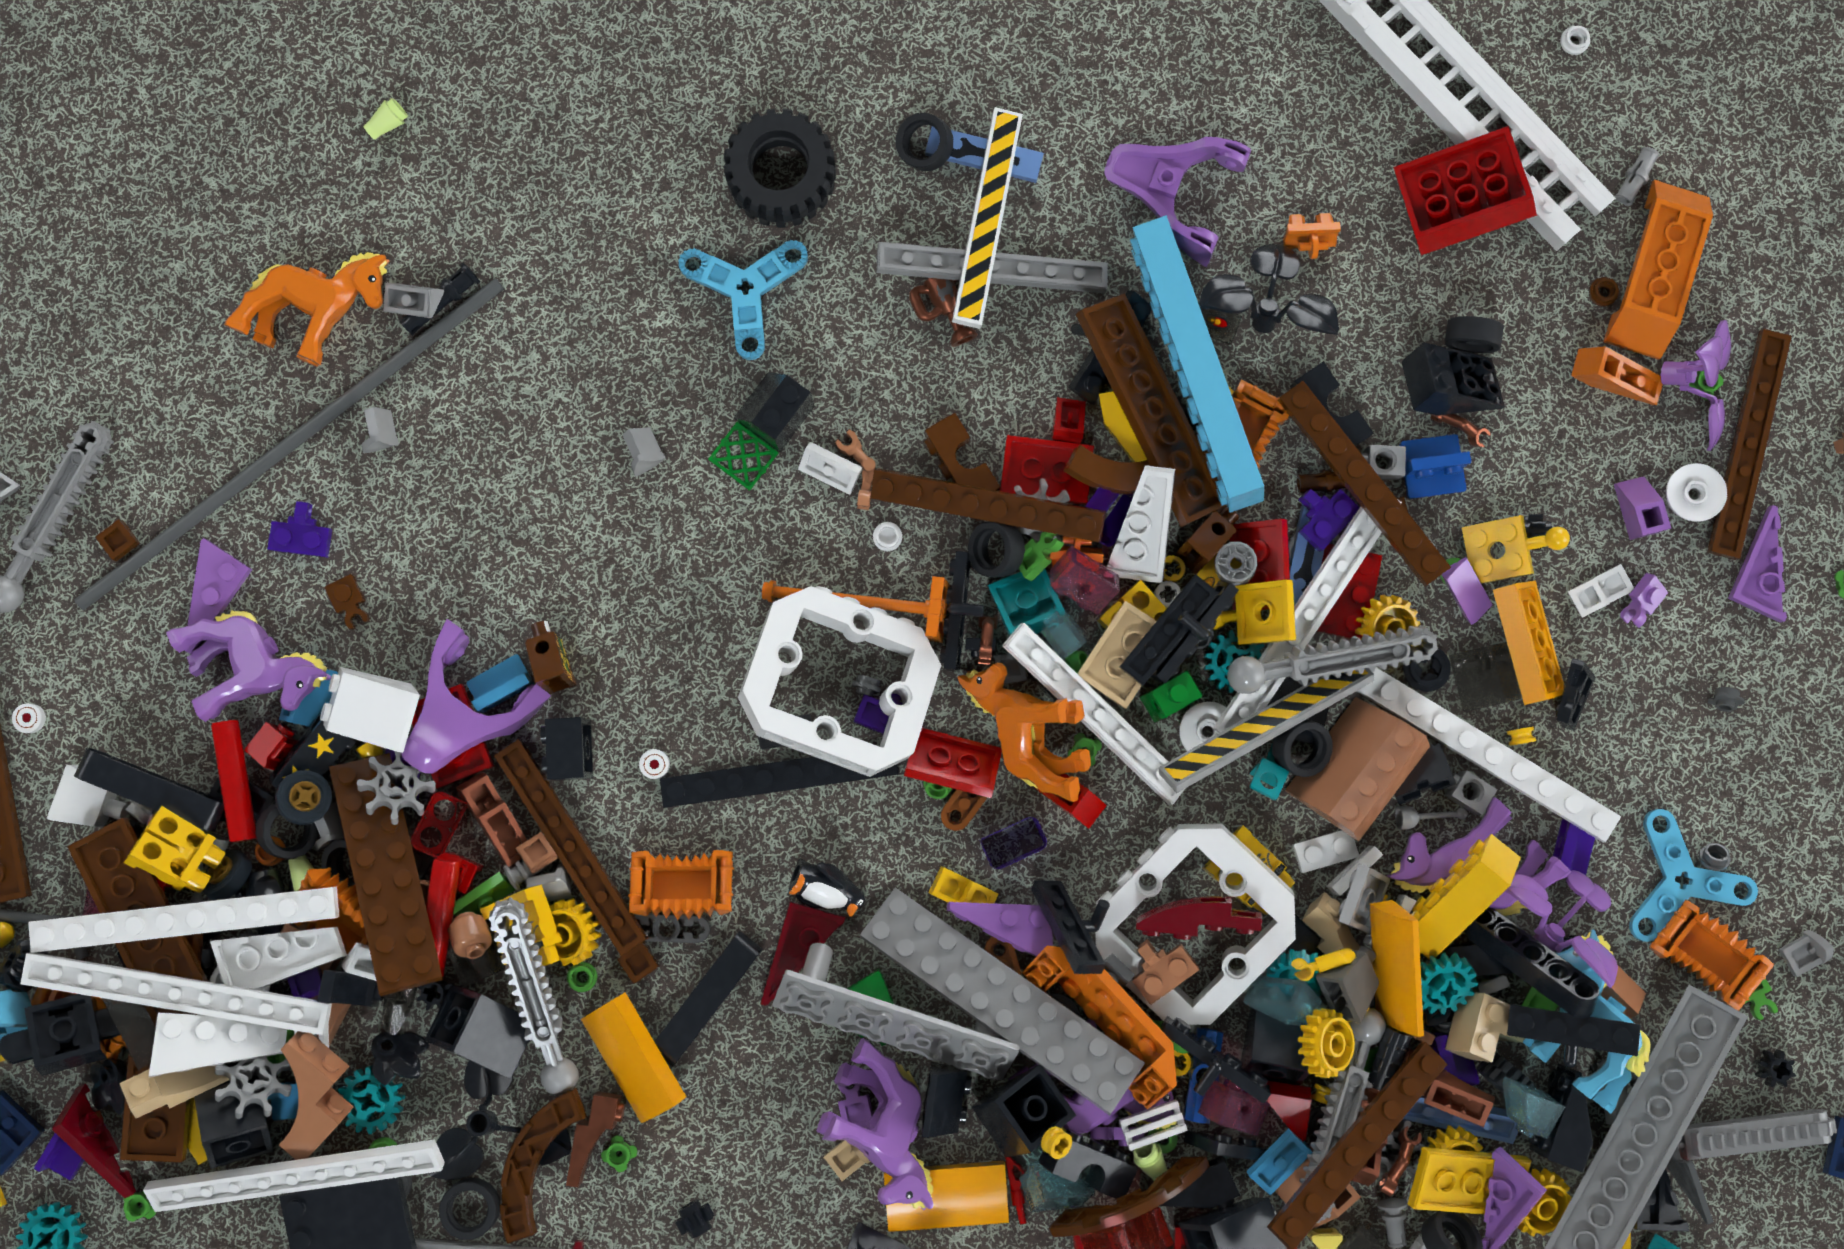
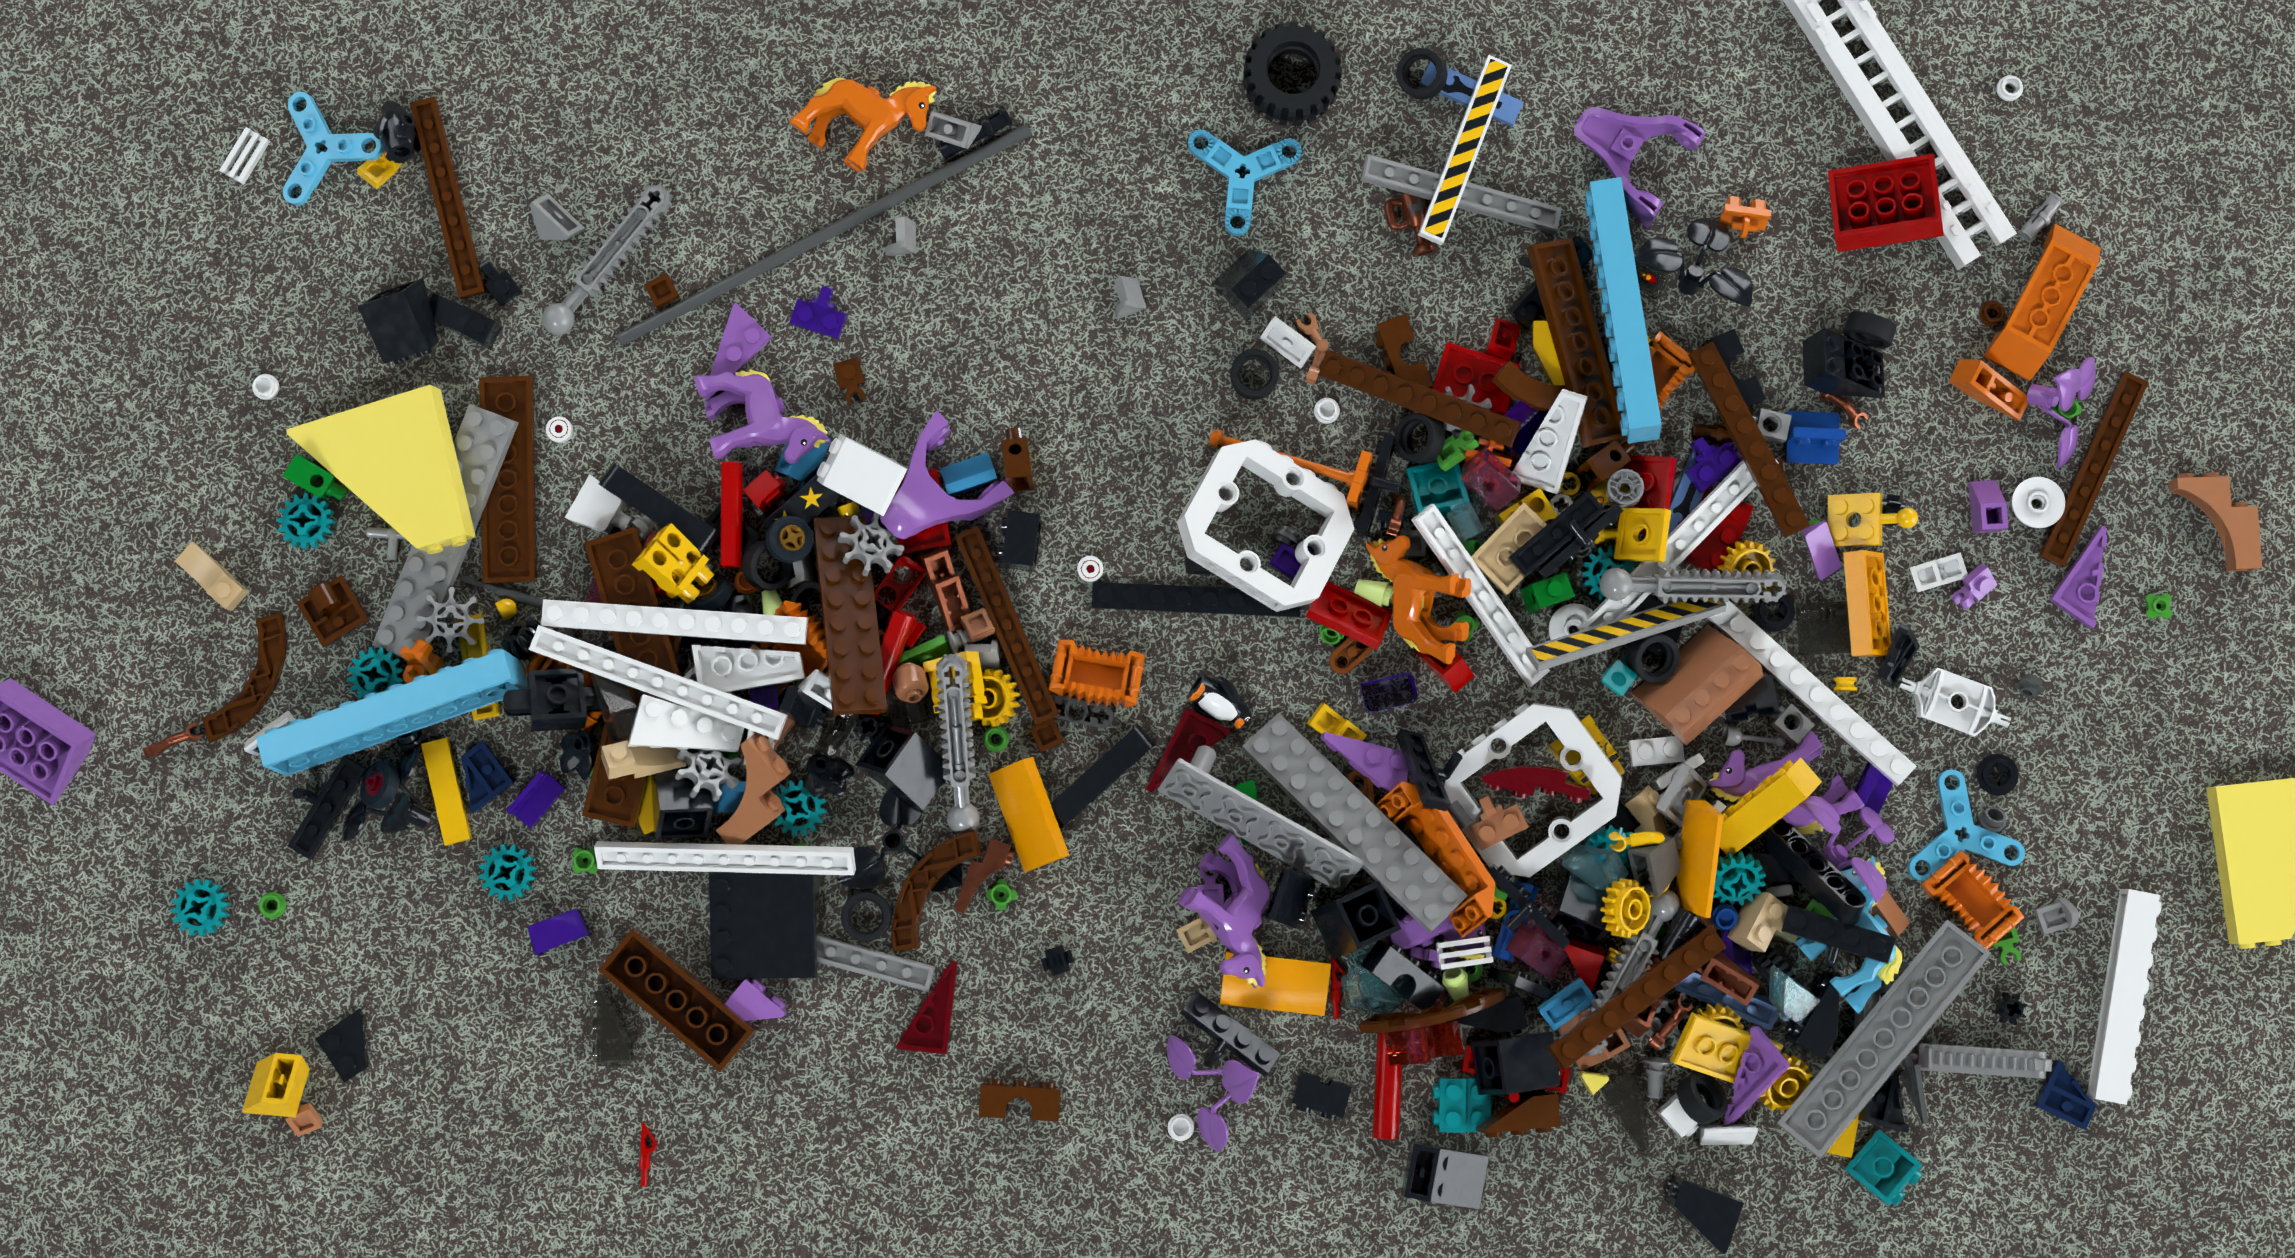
camera: 10 degrees right, 0 degrees up
dark red wing [52,1084,136,1198] -> none
green window [708,422,779,491] -> none
yellow bush [1041,1126,1072,1159] -> none
none -> black tyre [1230,349,1279,400]
none -> yellowish green cone [1354,579,1393,607]
none -> blue plate [1711,903,1738,930]
none -> white plate [1898,668,2011,737]
none -> black gear [1975,754,2019,796]

